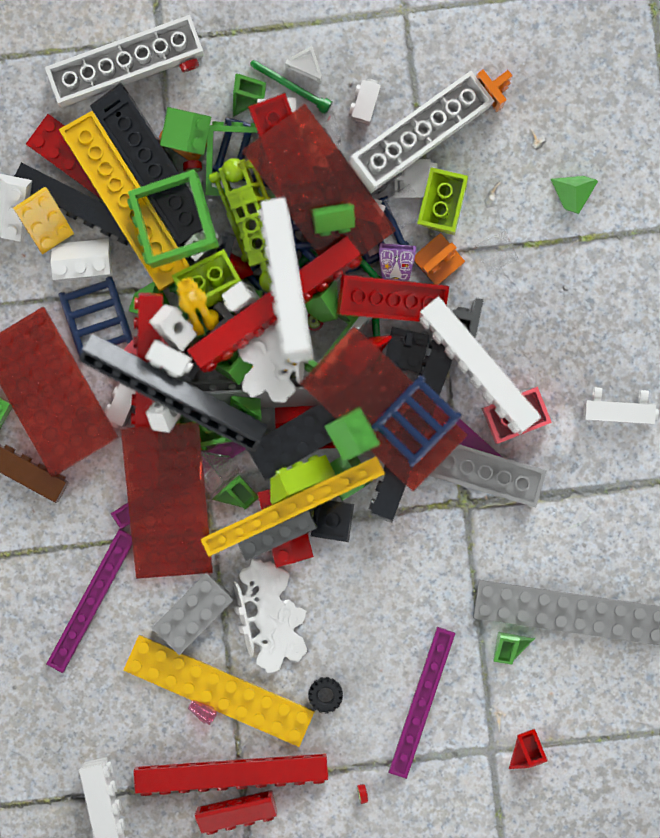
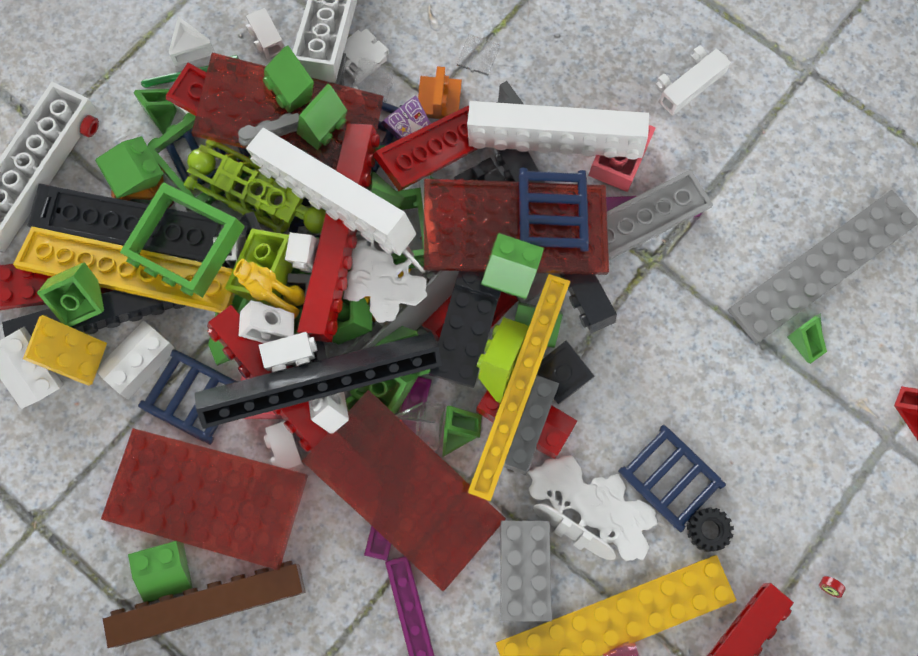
camera: 50 degrees left, 15 degrees down
magenta tile [388,626,456,779] -> none
lime slope [417,167,468,235] -> none
none -> bright green slope [37,262,104,327]
none -> light grey hinge [238,113,299,147]
none -> bright green slope [263,45,314,113]
none -> dark blue bar [618,424,726,533]

